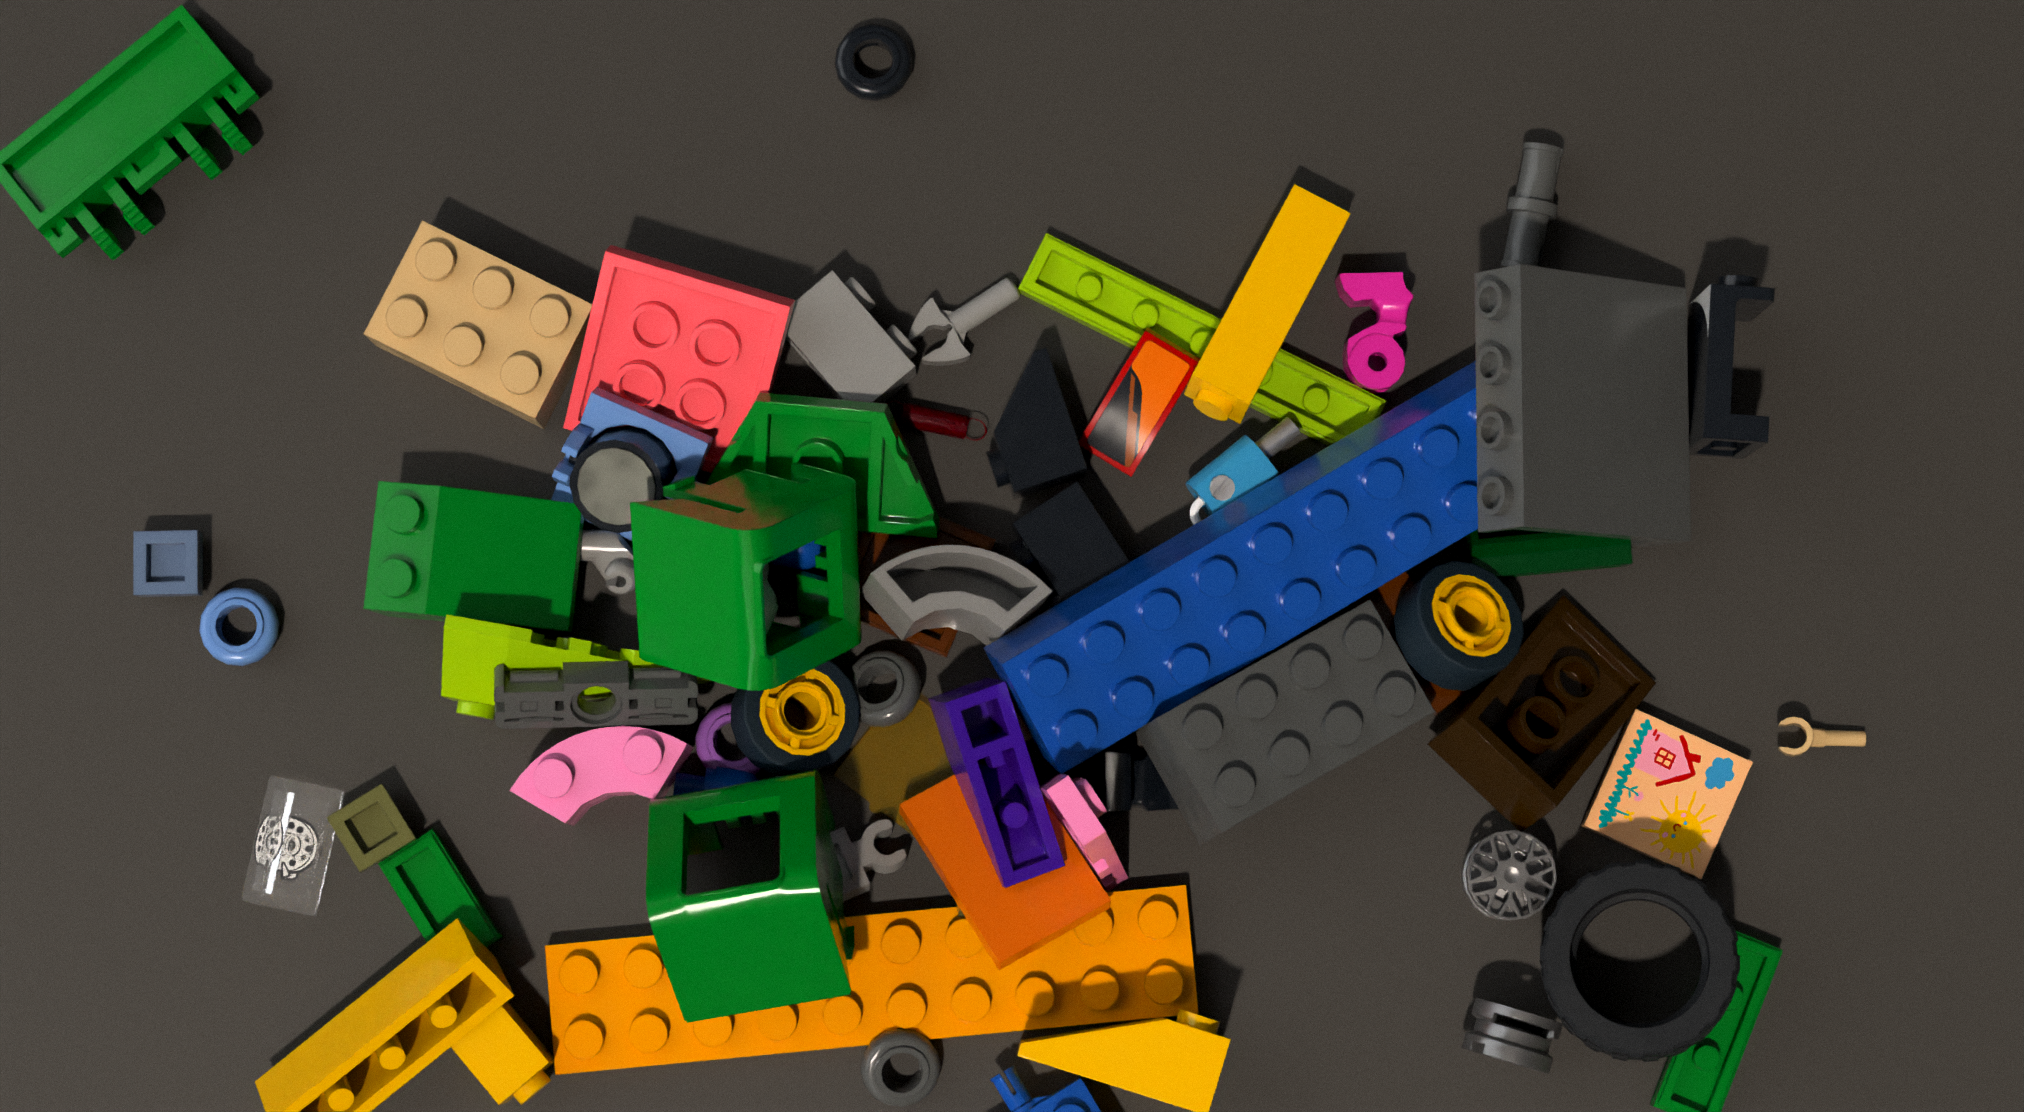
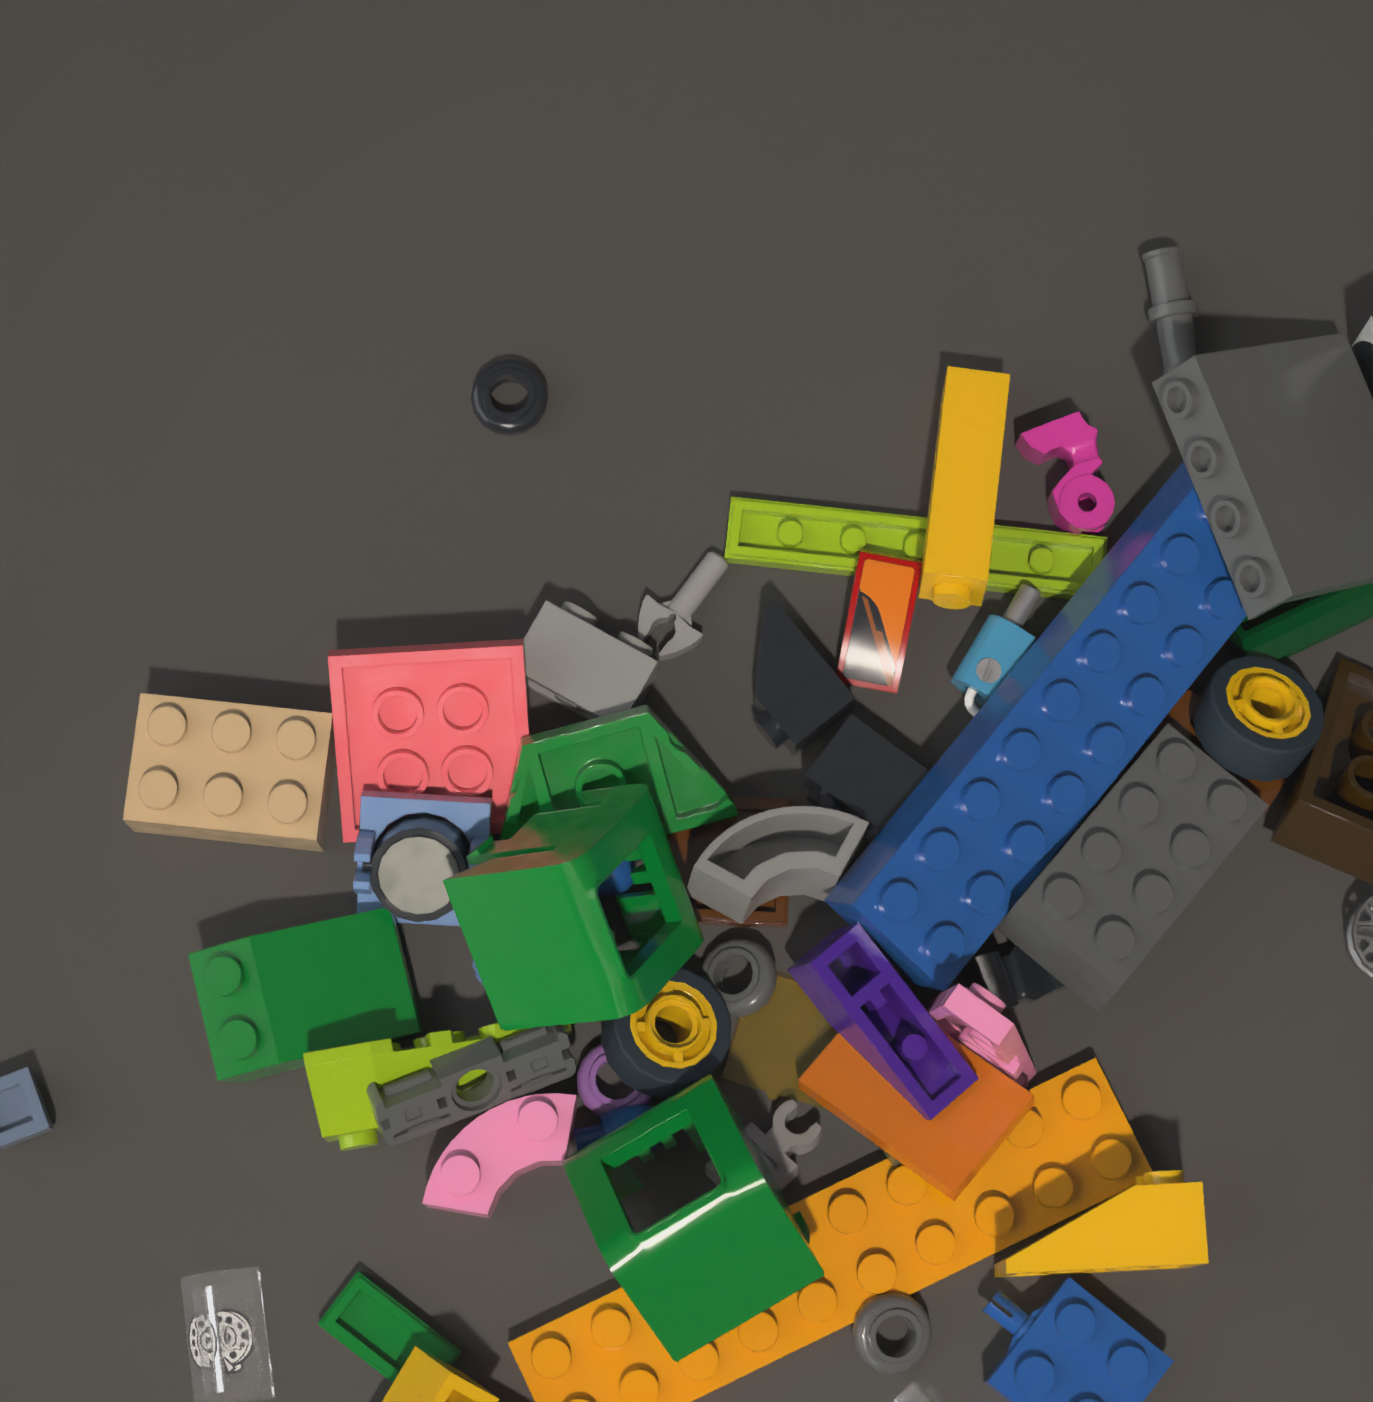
camera: 20 degrees left, 5 degrees down
medium blue piece [199,587,279,666] -> none
olive plate [326,784,417,873] -> none
light grey arm [580,530,635,594] -> none
dark red piece [886,401,987,441] -> none

